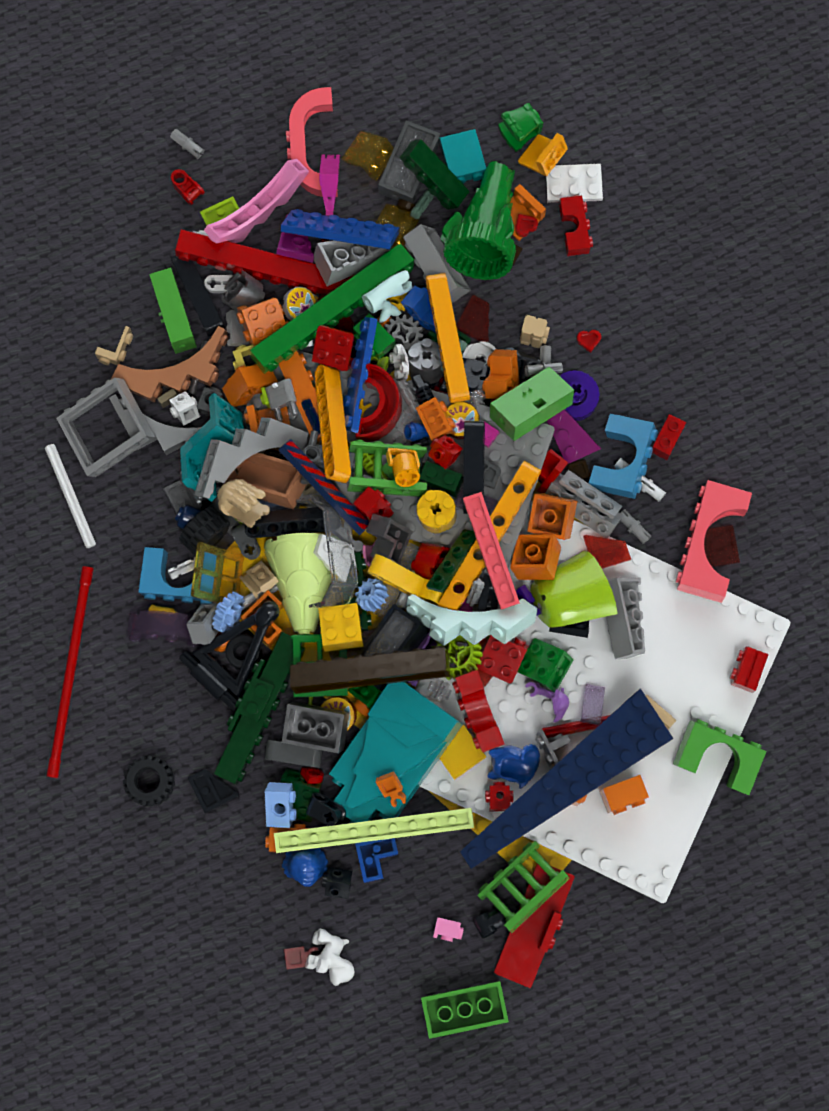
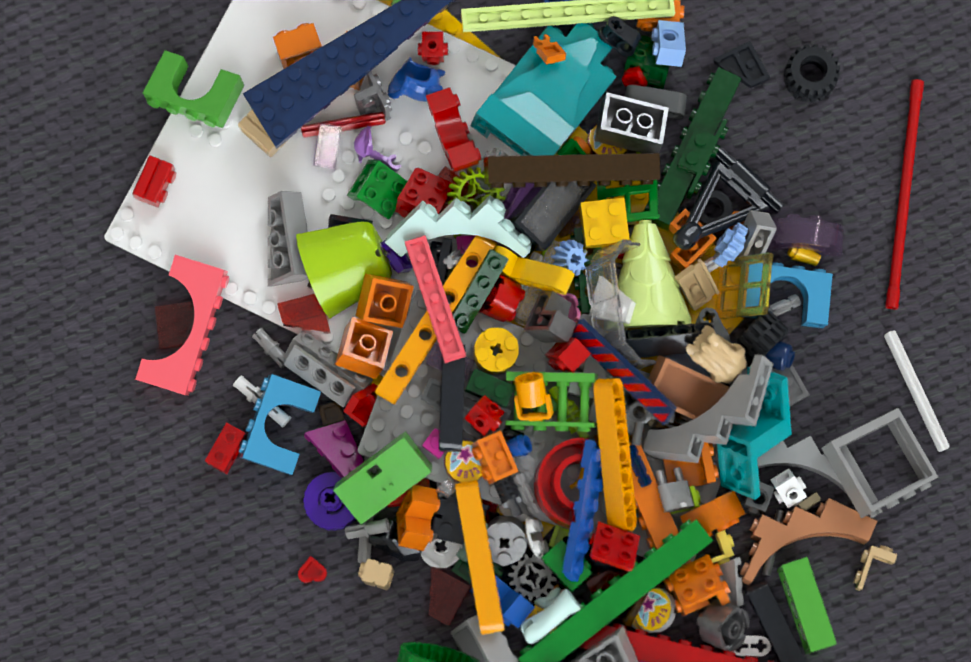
camera: 175 degrees left, 0 degrees up
yellow tile [439,725,487,780] -> none

